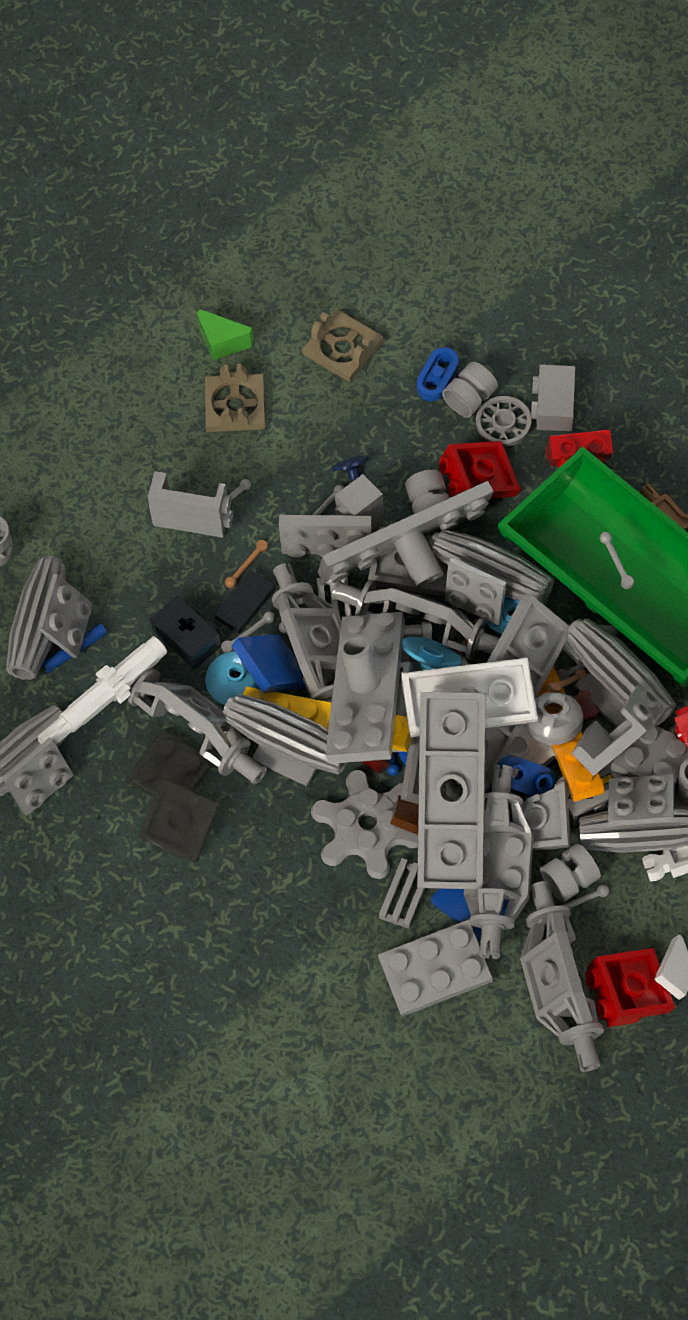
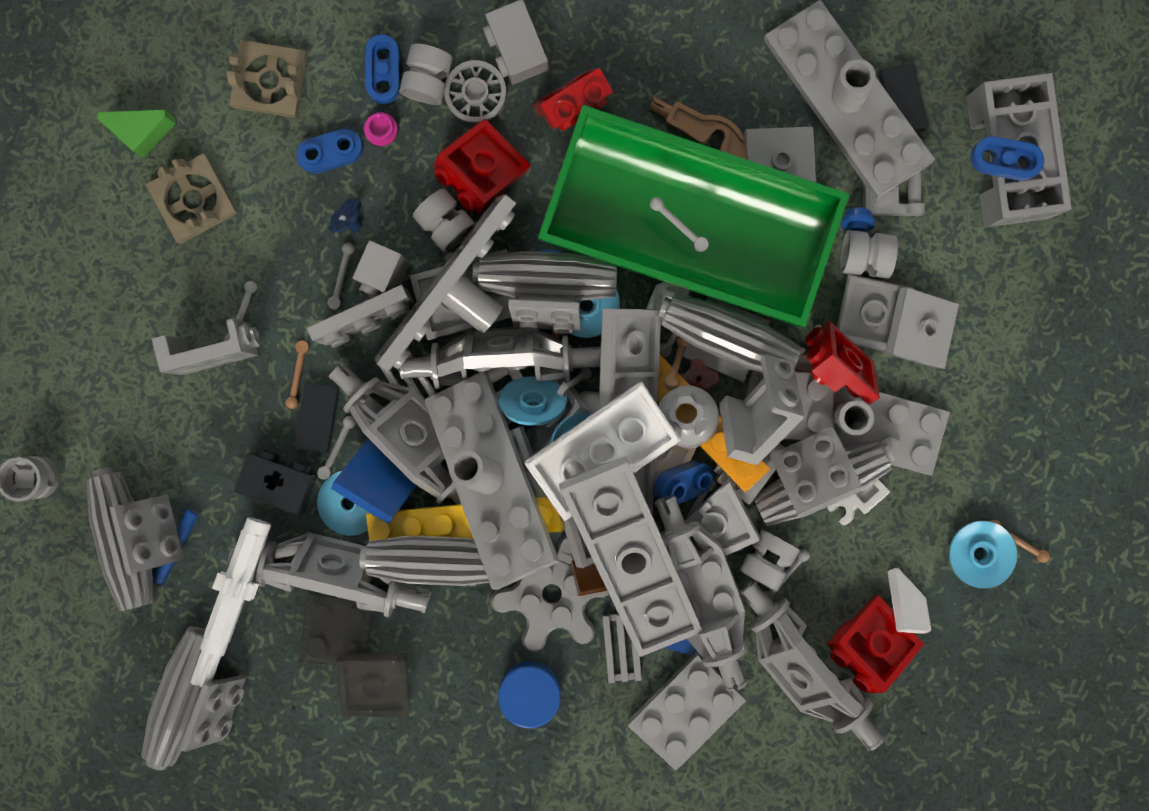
camera: 30 degrees left, 25 degrees up
none -> blue plate [296,129,363,174]
none -> dark pink plate [364,112,398,146]
none -> blue head [498,661,561,728]
none -> light grey hinge [557,368,592,397]

